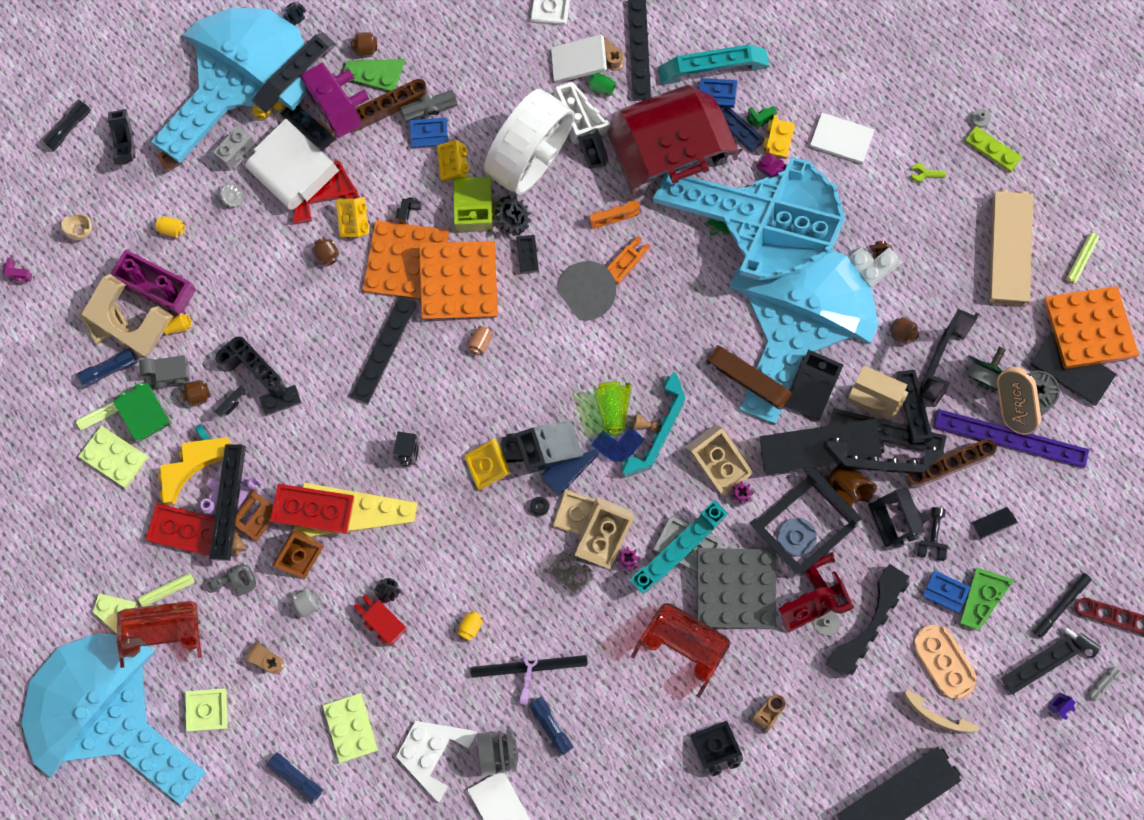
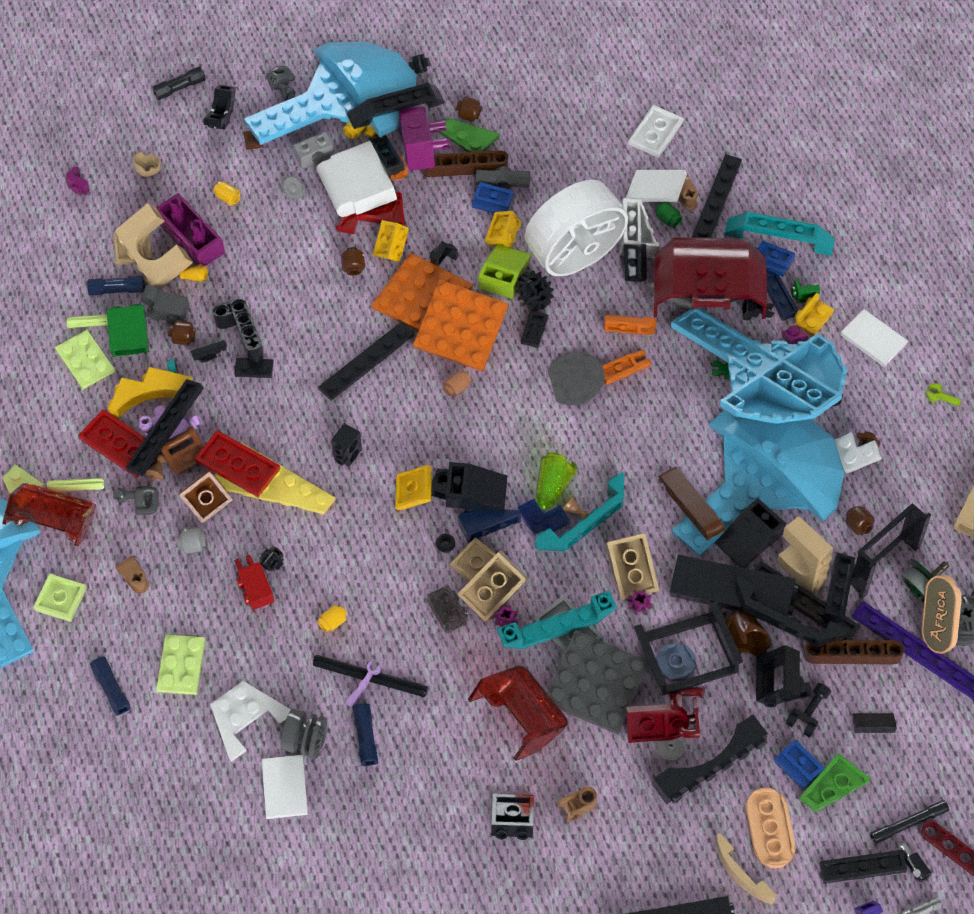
camera: 20 degrees right, 15 degrees down
none -> dark grey piece [266,66,296,101]

